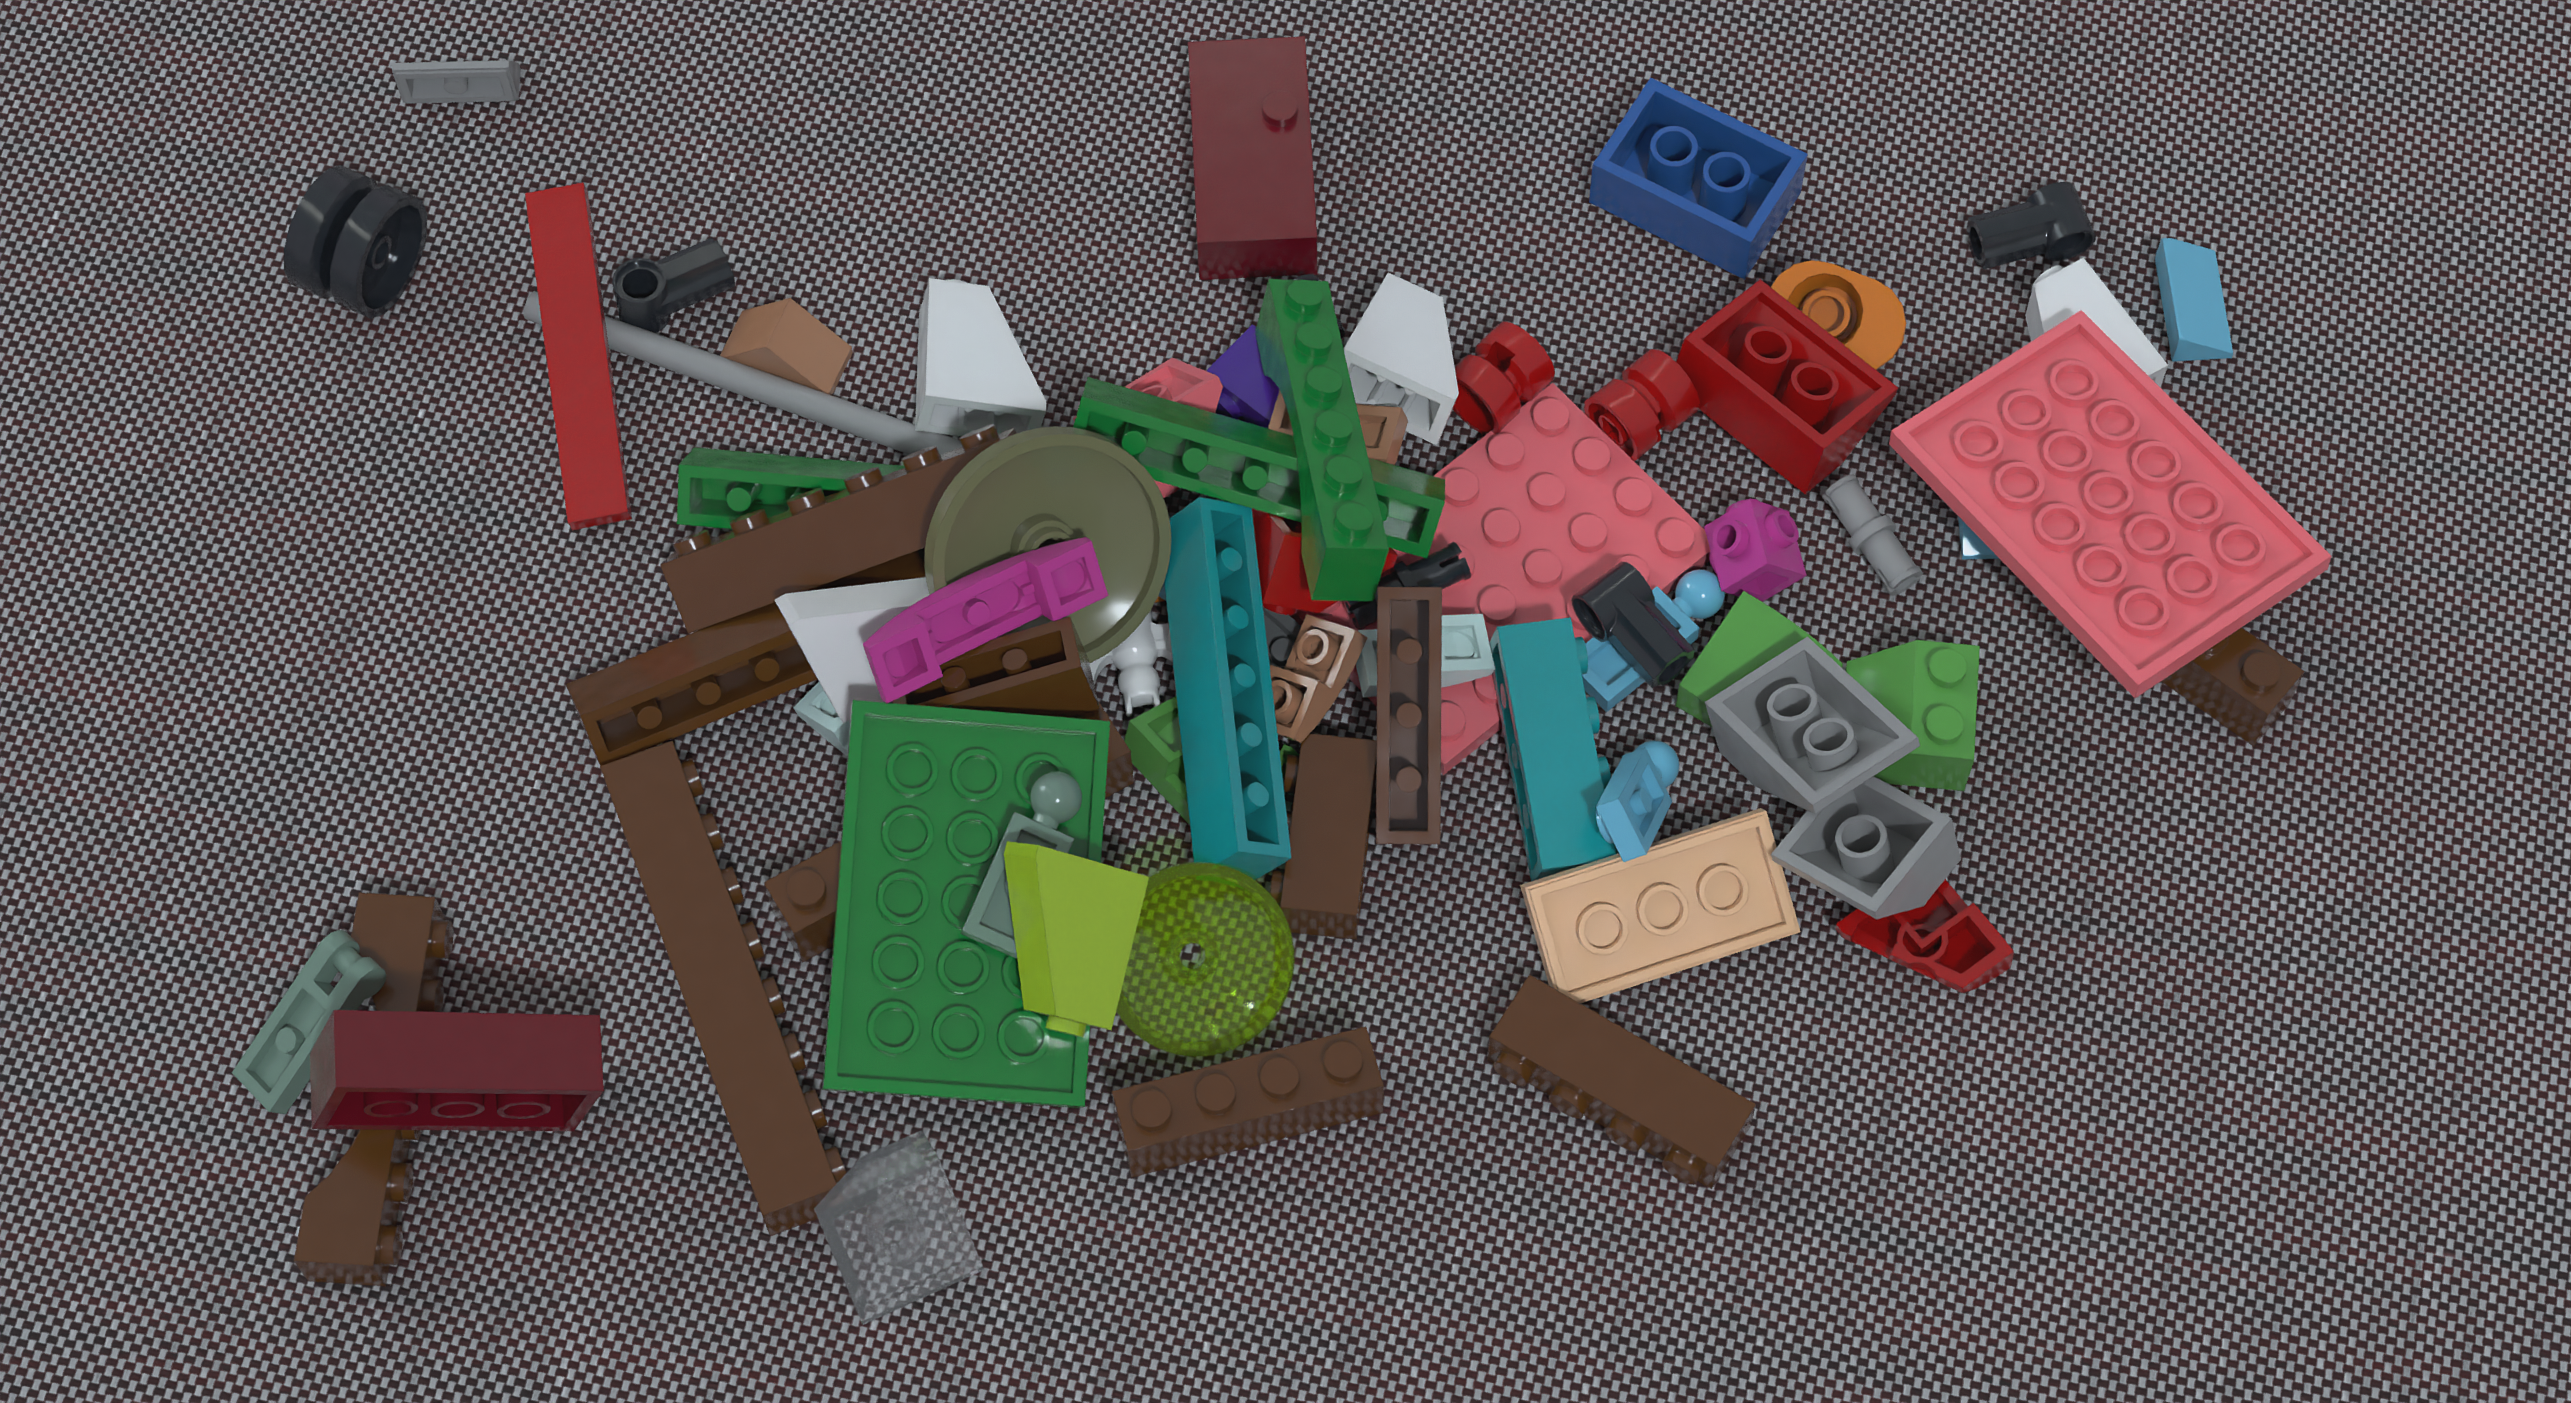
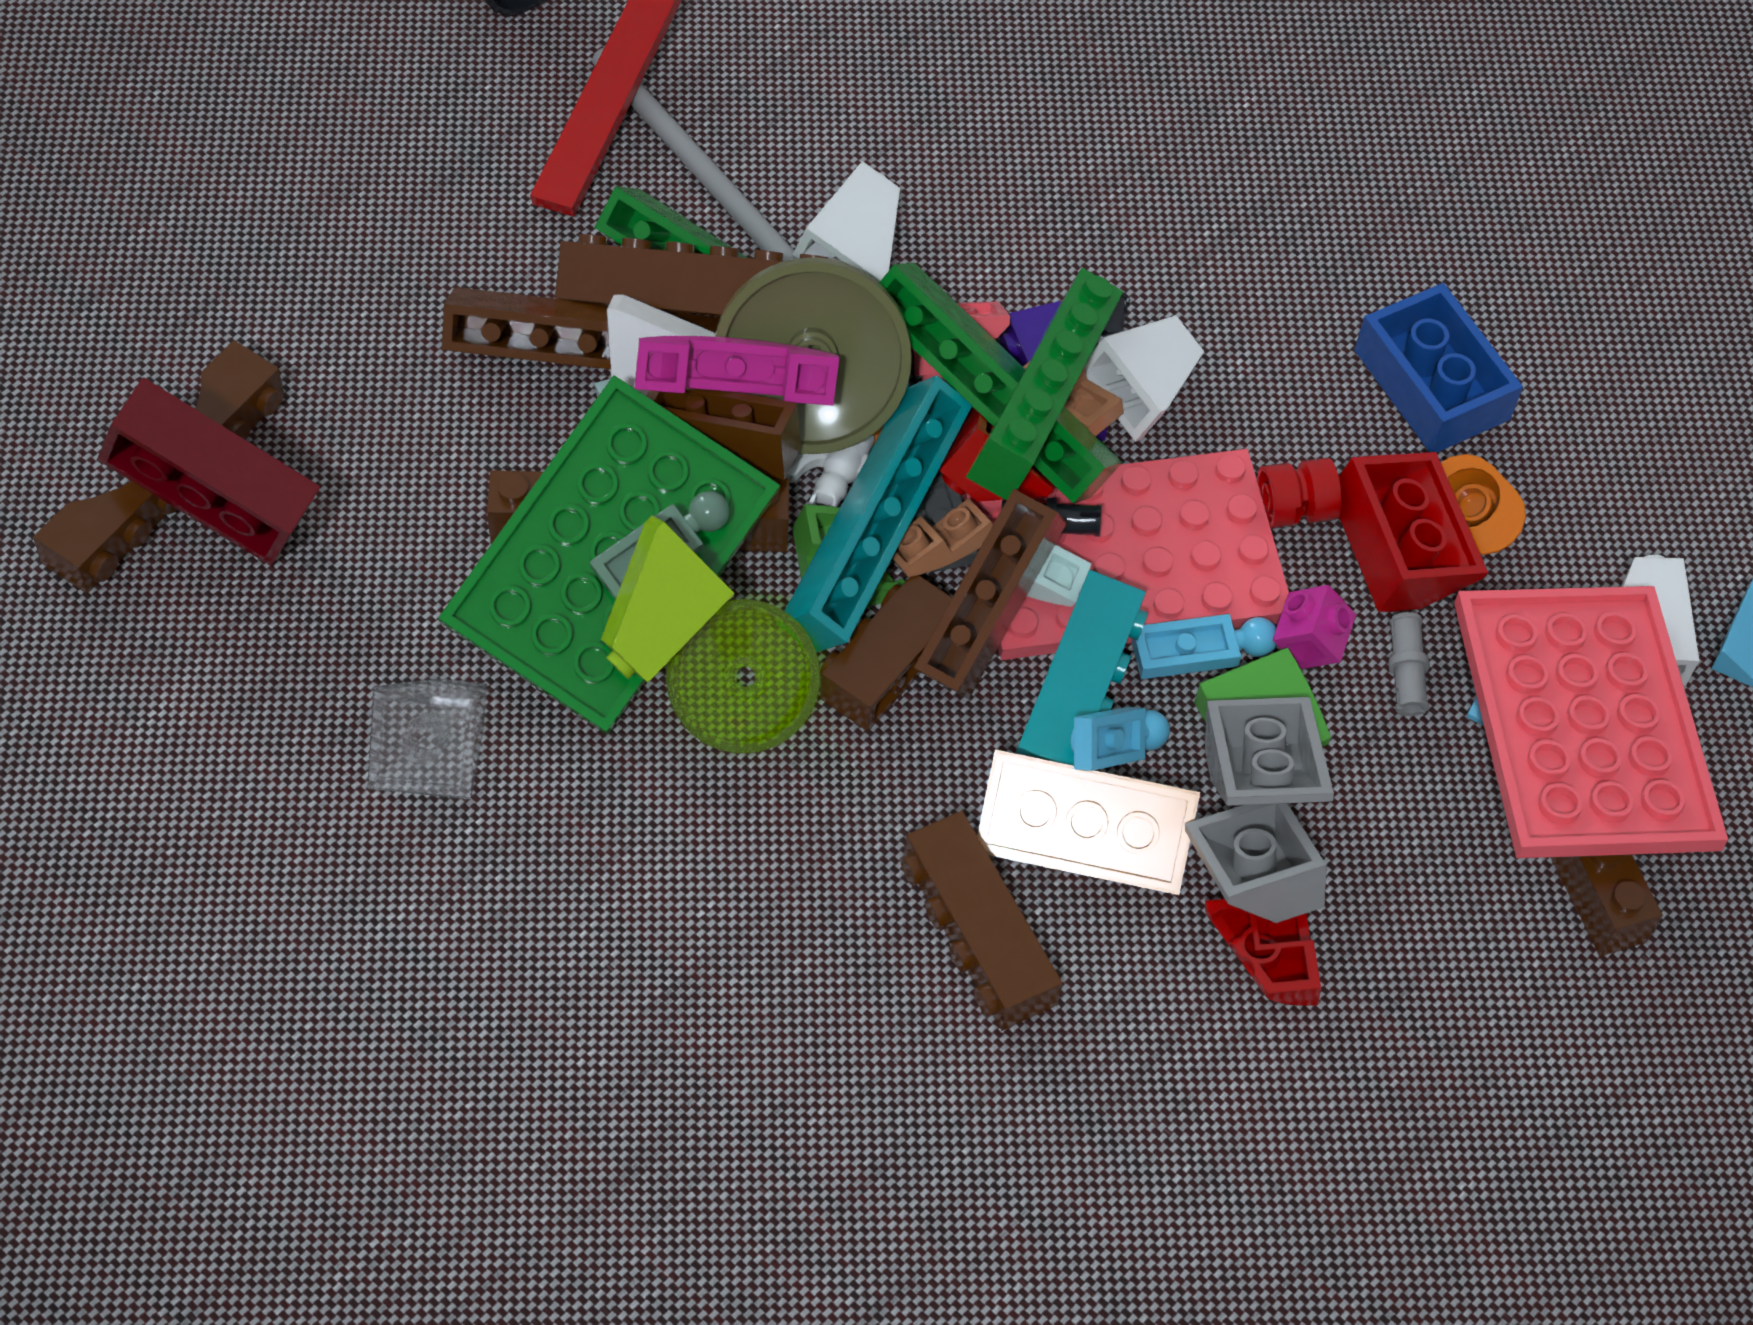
camera: 25 degrees right, 5 degrees down
sand green plate [232,930,387,1114] -> none
reddish brown brick [600,741,849,1236] -> none
black piece [612,238,735,333] -> none
nougat slope [720,298,853,395] -> none
reddish brown brick [1112,1026,1384,1178] -> none
dark red brick [1188,36,1318,280] -> none
red wheel [1453,321,1555,435] -> none
black piece [1571,562,1695,688] -> none
bright green slope [1845,640,1980,791] -> none
black piece [1966,182,2096,270] -> none

